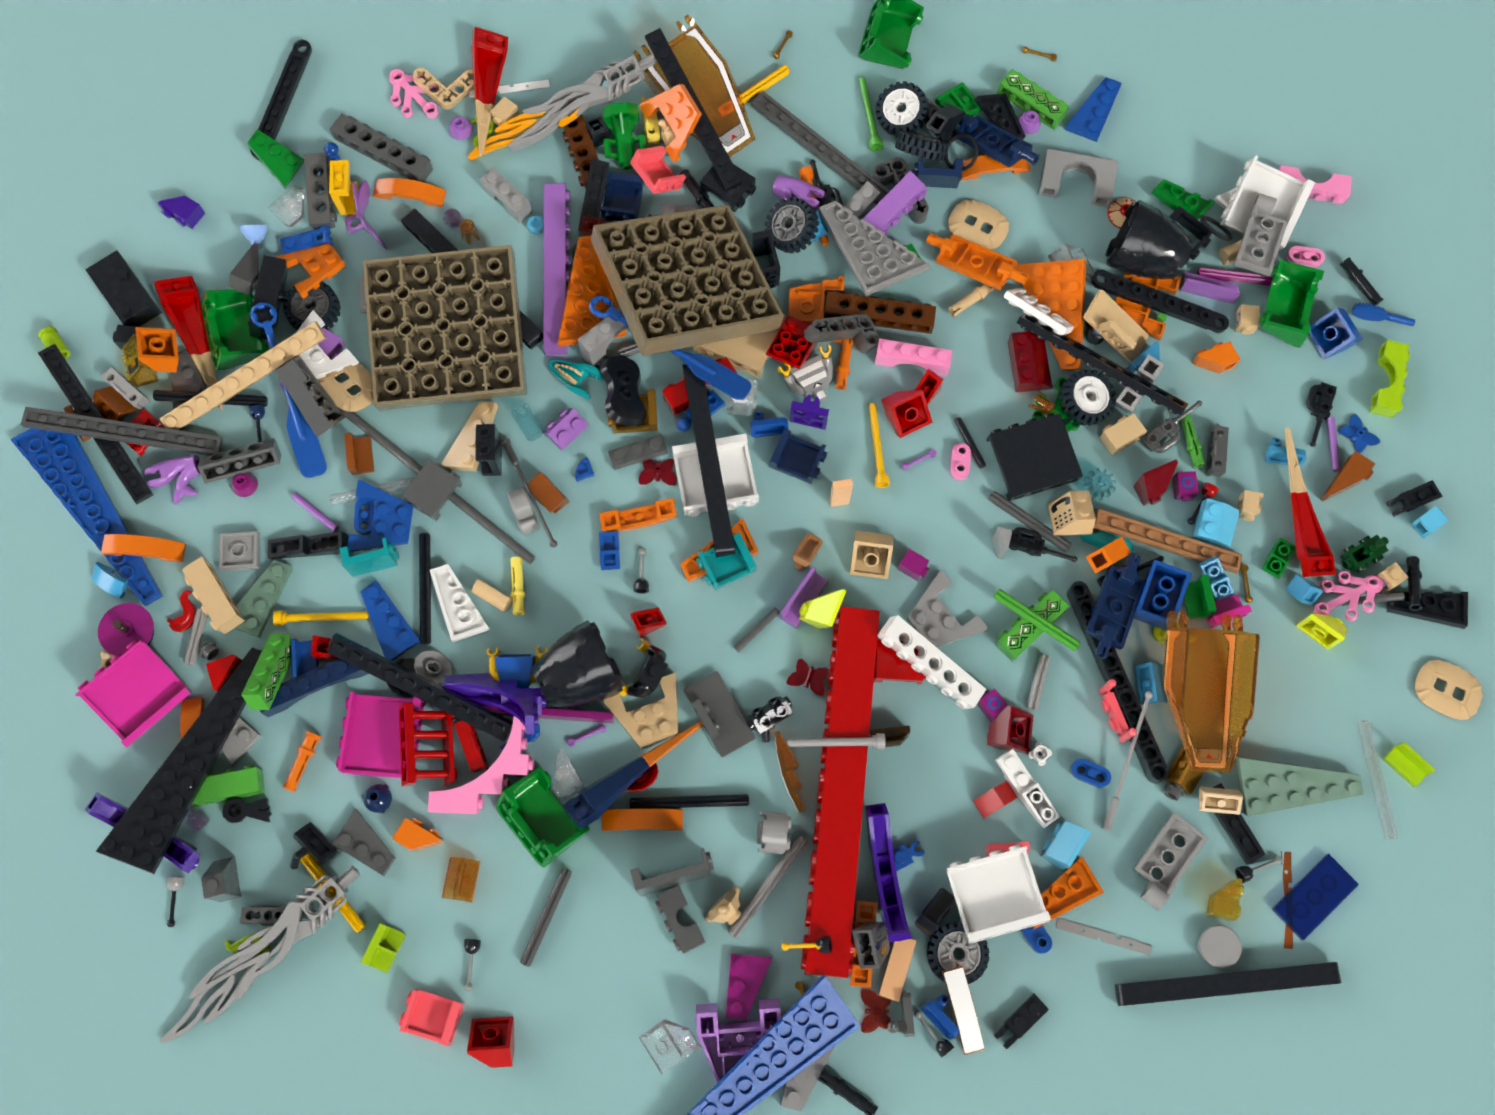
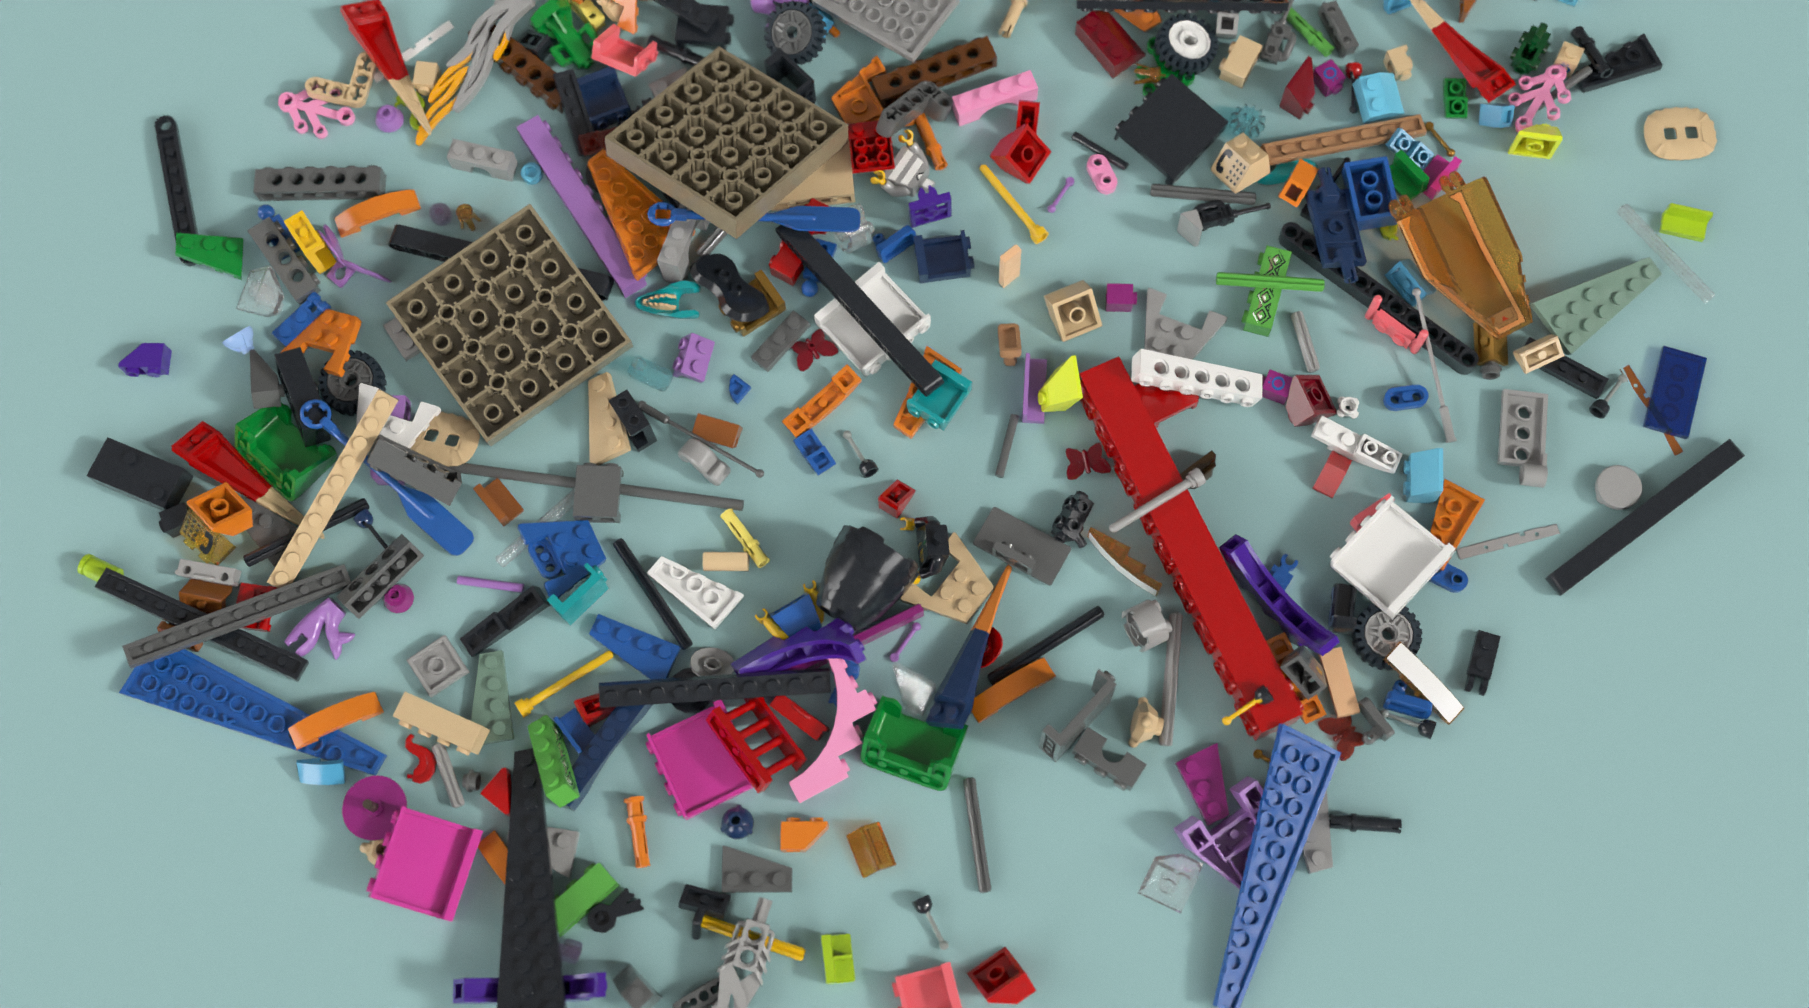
camera: 25 degrees left, 0 degrees up
clear yellow slope [1206,878,1244,922] -> none

